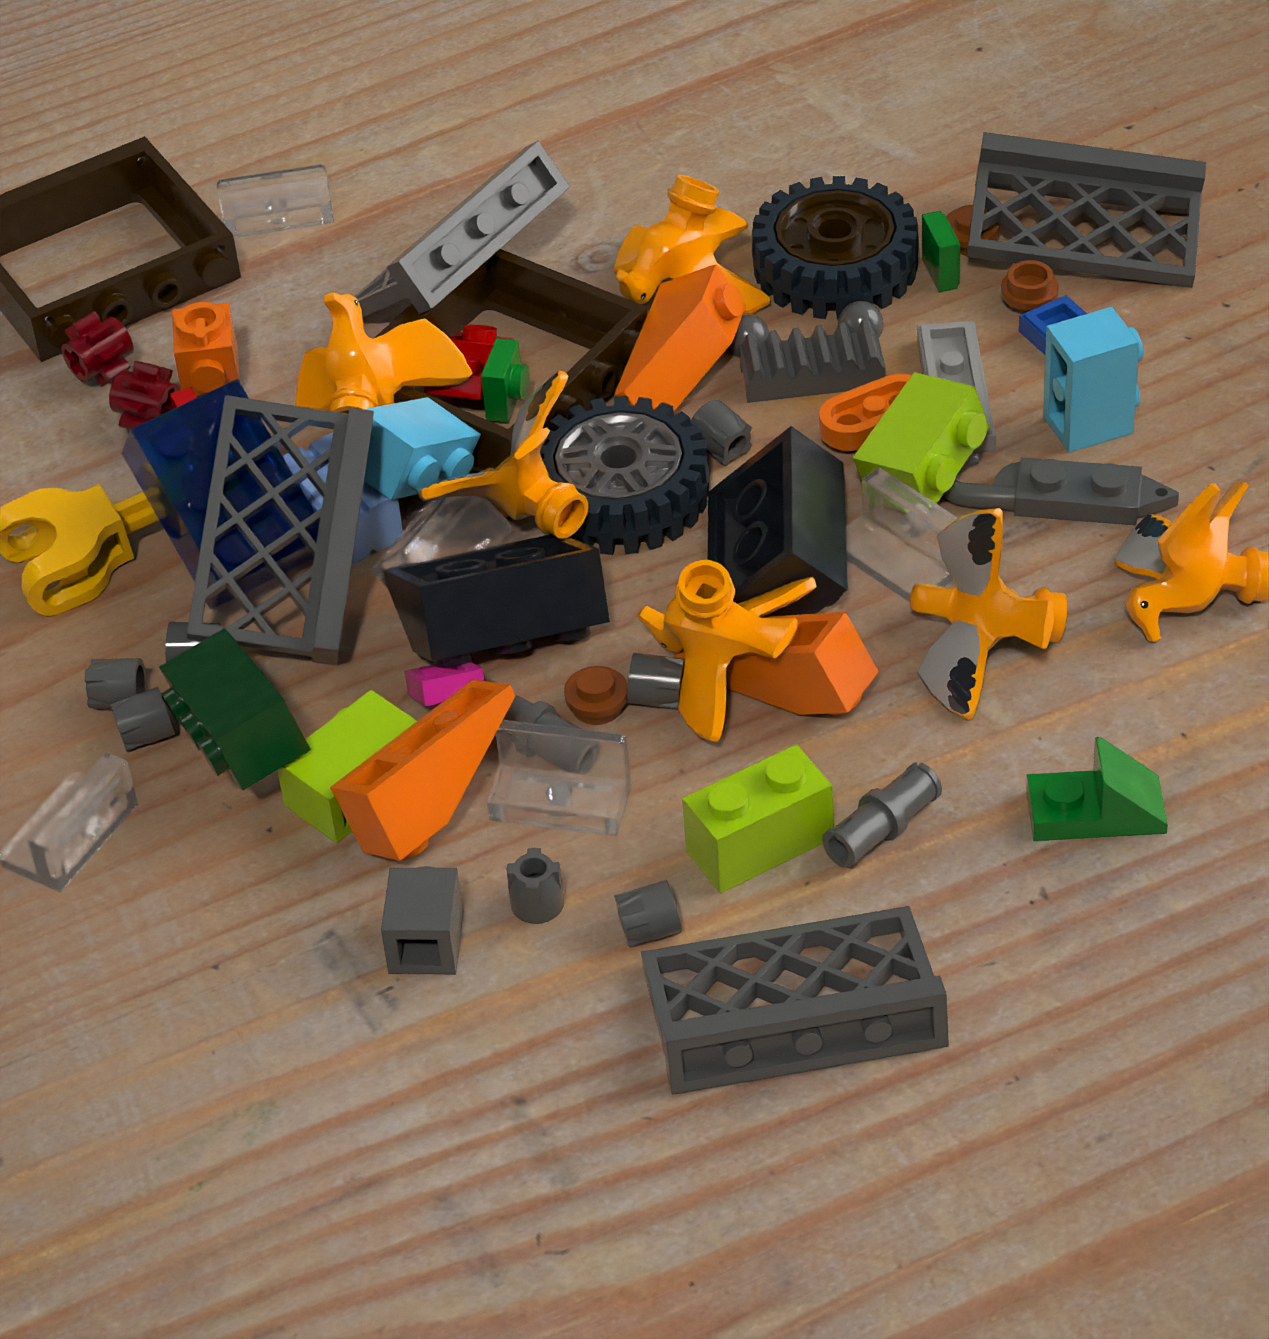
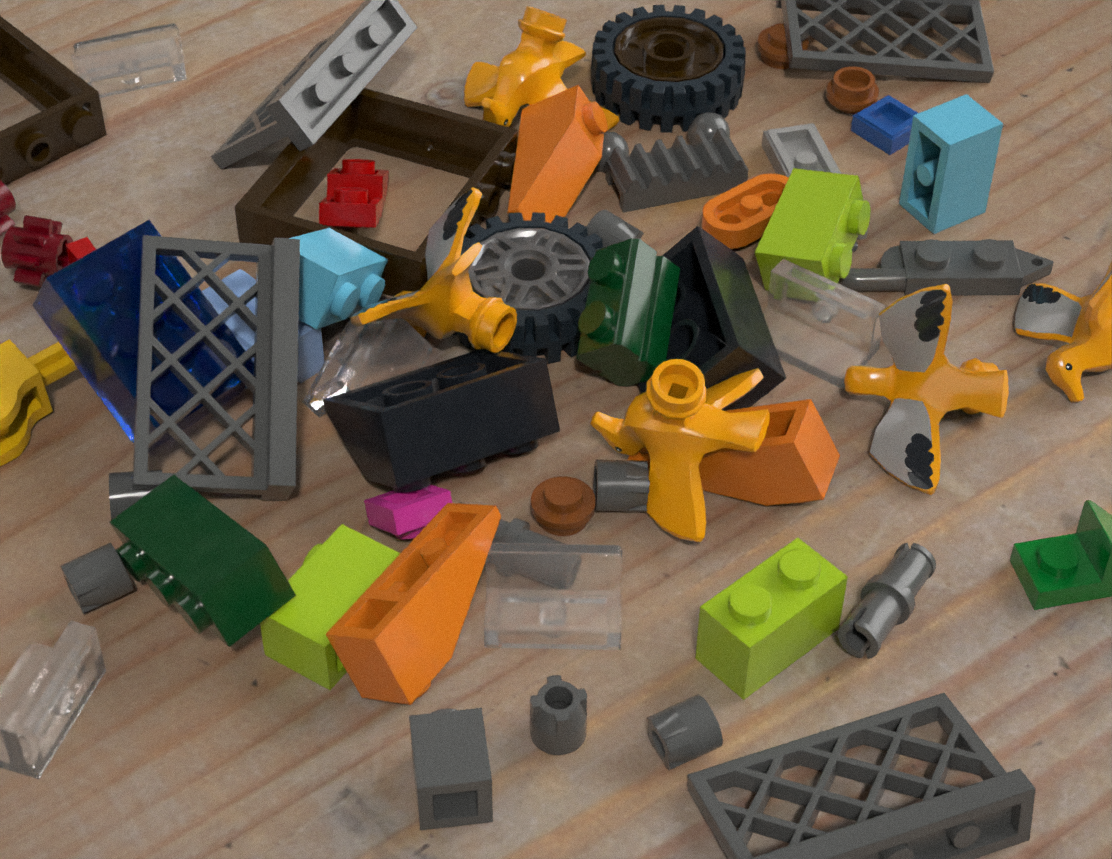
camera: 15 degrees left, 0 degrees up
dark grey hose [85,658,146,708] -> none
orange brick [172,302,240,396] -> none
light orange animal [296,292,473,431] -> none
green plate [481,338,530,423] -> none
green tile [922,211,960,292] -> none
none -> dark green brick [576,238,680,387]

